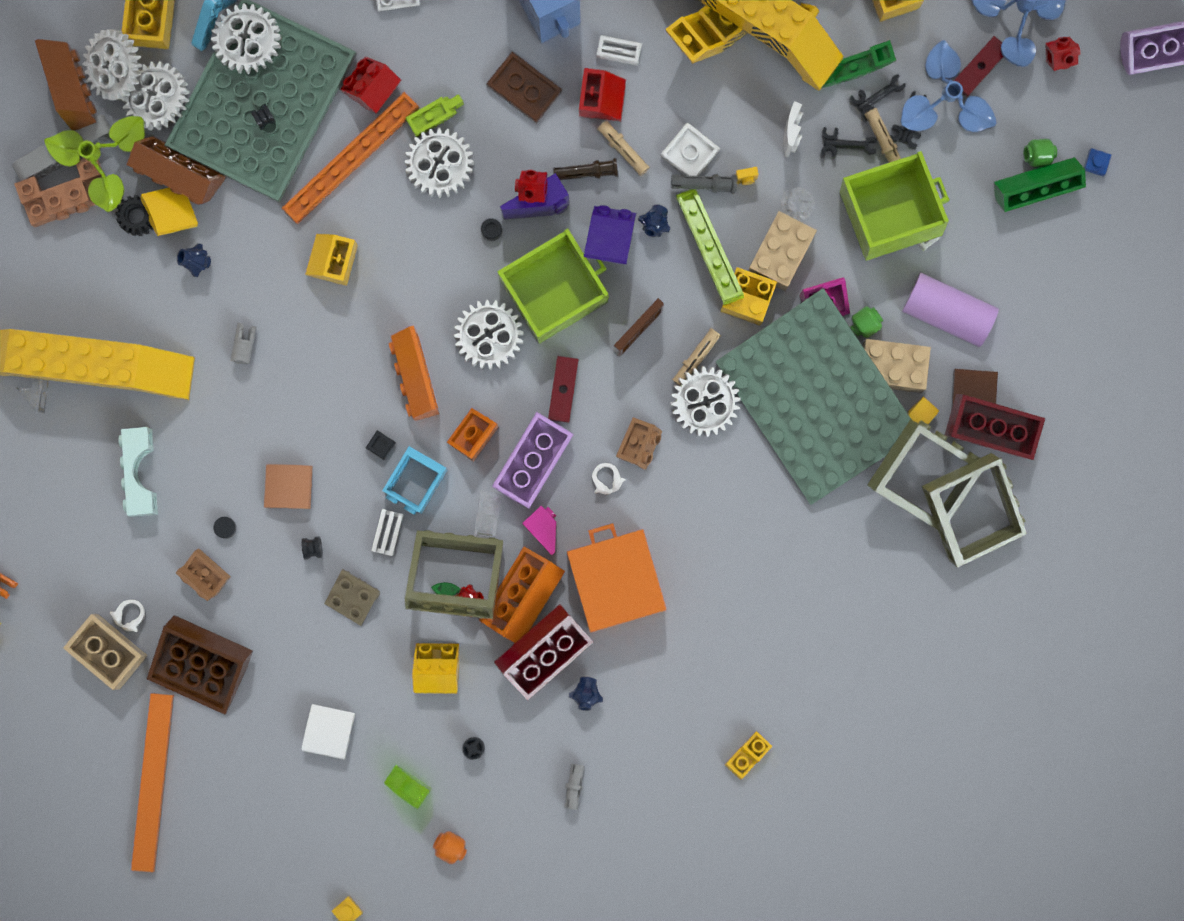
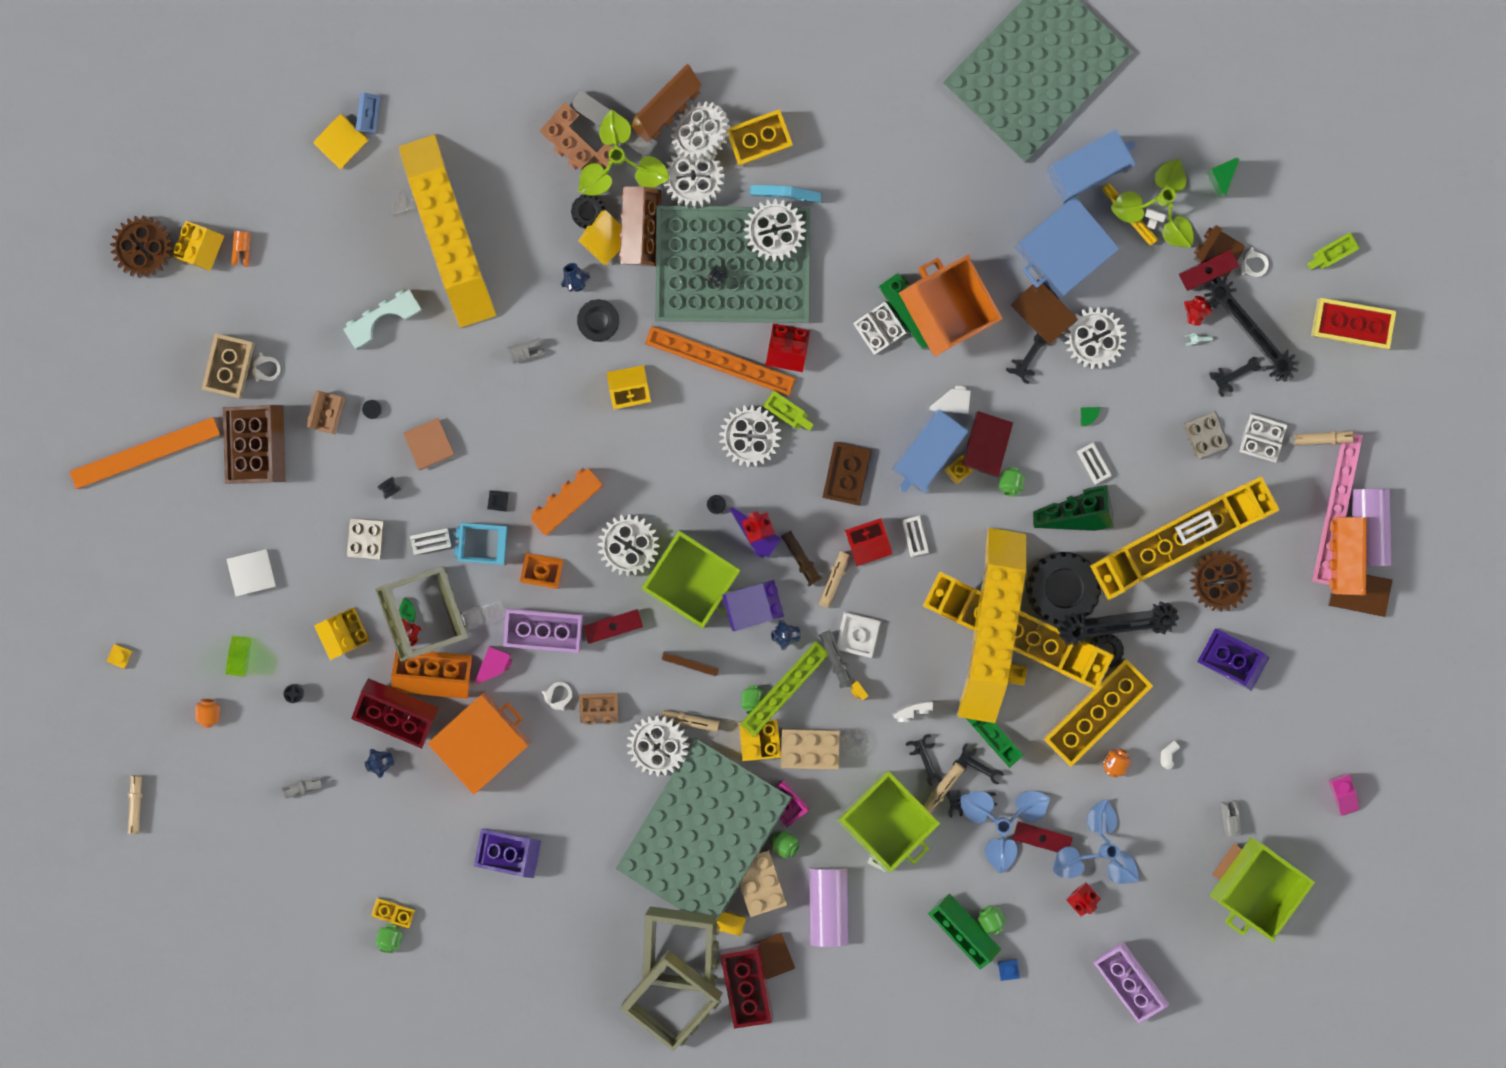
camera: 60 degrees right, 5 degrees up
none -> bright green head [375,924,402,954]
none -> dark purple slope [474,829,541,878]
none -> black tyre [577,299,619,342]
none -> bright green head [741,685,766,714]

